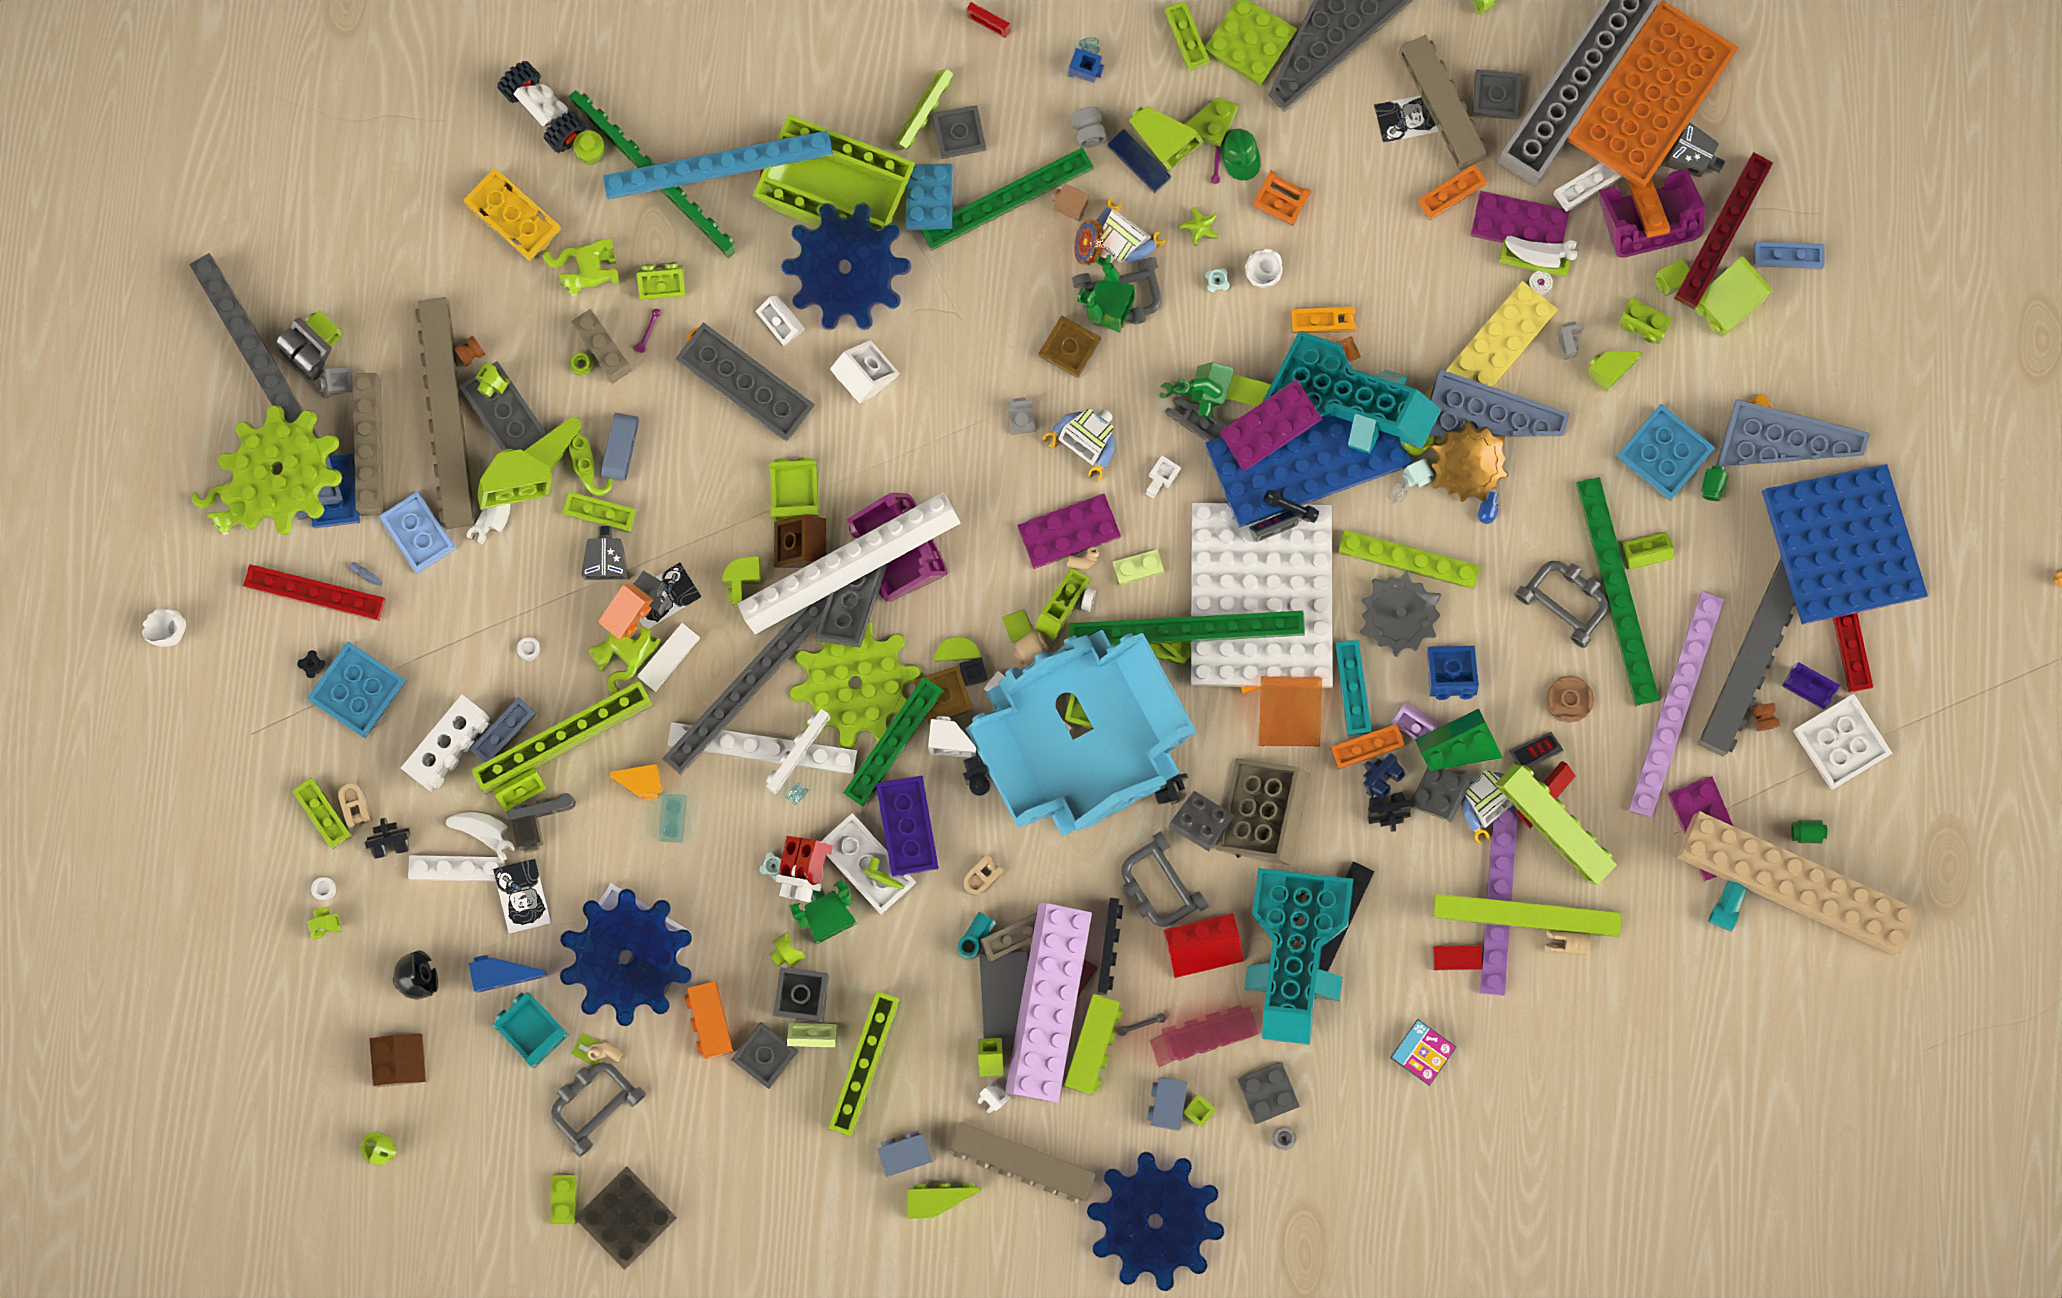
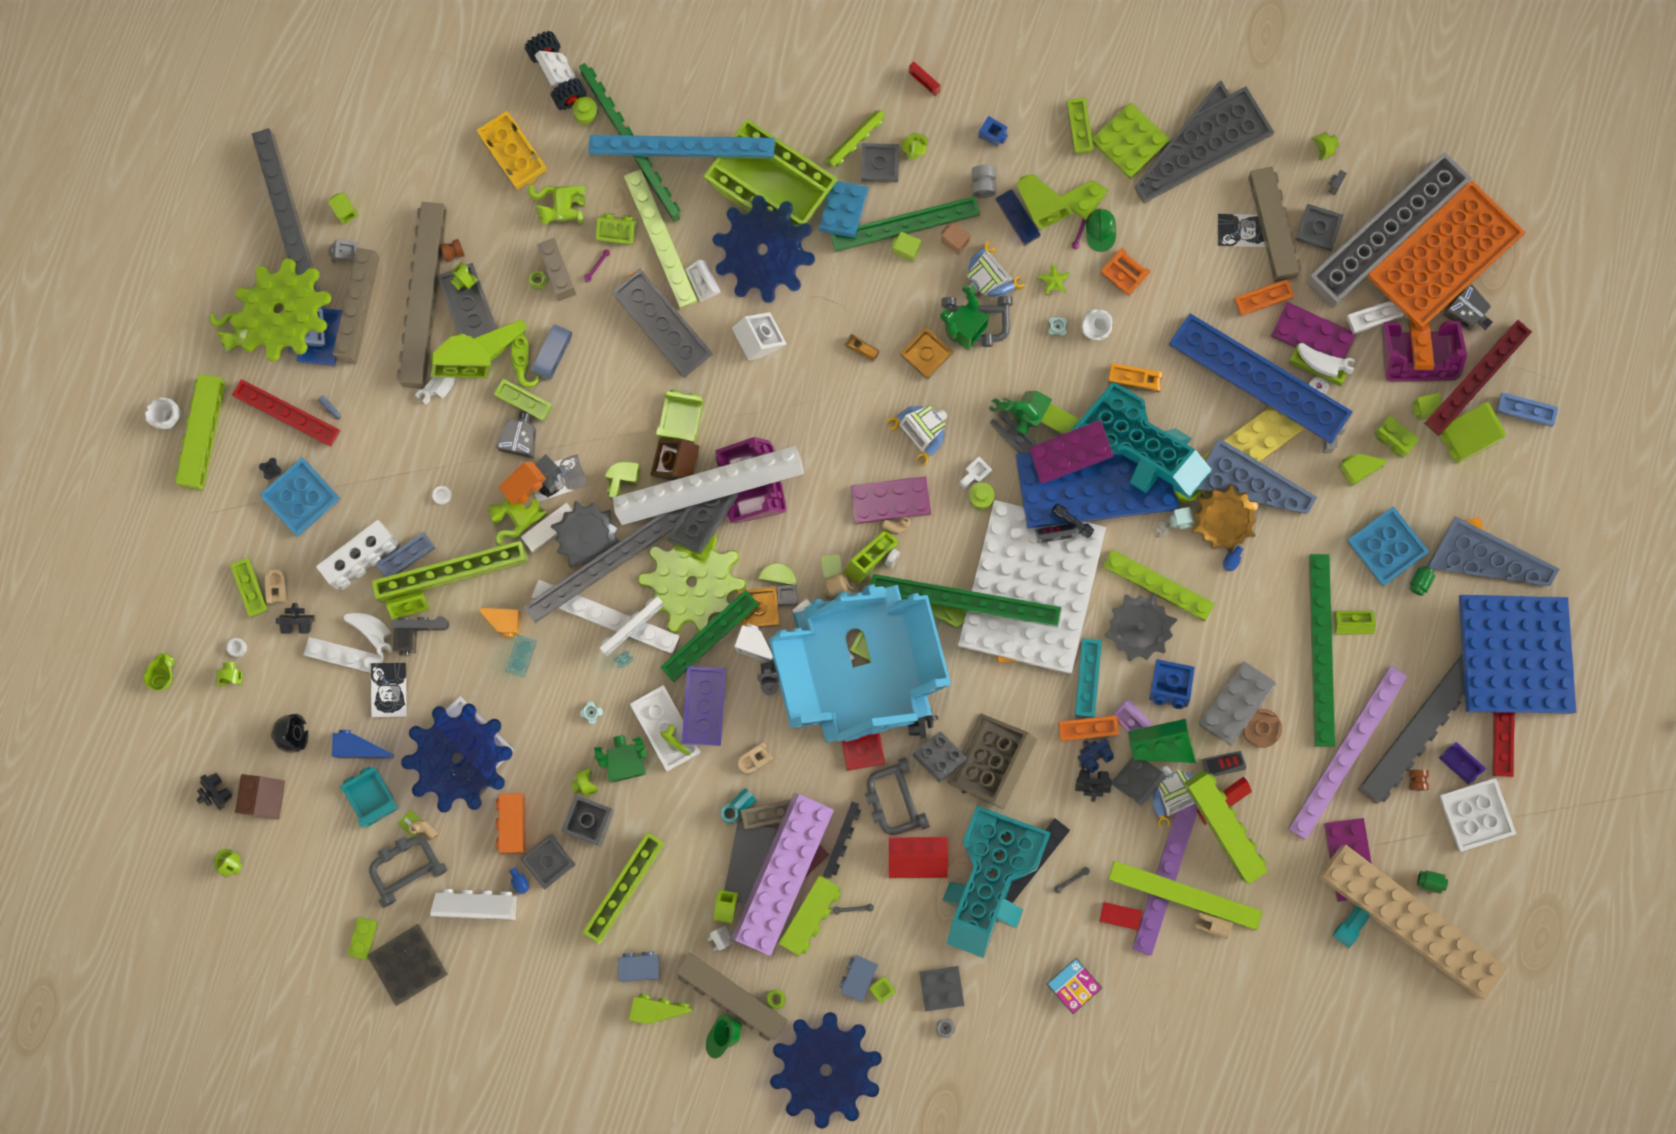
camera: 20 degrees right, 0 degrees up
flat silver plate [276,317,332,382] -> none
light blue tile [379,491,456,574] -> none
red hips [775,836,834,902] -> none
yellowish green plate [787,1023,837,1047] -> none
light grey bracket [1008,397,1035,435] -> none
clear orange tile [1074,219,1104,266] -> none
clear light blue bush [1078,37,1100,54] -> none
yellowish green plate [1113,549,1164,585] -> none
clear pink wedge [1150,1005,1259,1068] -> none
clear orange piece [1259,676,1322,747] -> none
clear orange plate [1336,336,1360,362] -> none
dark grey bar [1514,561,1608,648] -> none
none -> lime hair [143,653,175,691]
none -> lime brick [175,374,226,491]
none -> black hips [196,773,232,811]
none -> white slope [430,889,517,920]
none -> blue cylinder [509,867,529,894]
none -> dark grey piece [551,501,620,568]
none -> yellowish green plate [624,169,697,309]
none -> green piece [706,1014,743,1059]
none -> lime plate [766,989,786,1009]
none -> red tile [842,733,885,771]
none -> pearl gold bar [844,334,880,362]
none -> lime brick [891,232,921,262]
none -> lime piece [901,132,928,160]
none -> lime piece [969,482,995,510]
none -> dark grey hinge [1054,867,1090,893]
none -> blue plate [1169,313,1353,444]
none -> light grey plate [1199,661,1277,746]
none -> dark grey plate [1329,170,1347,195]

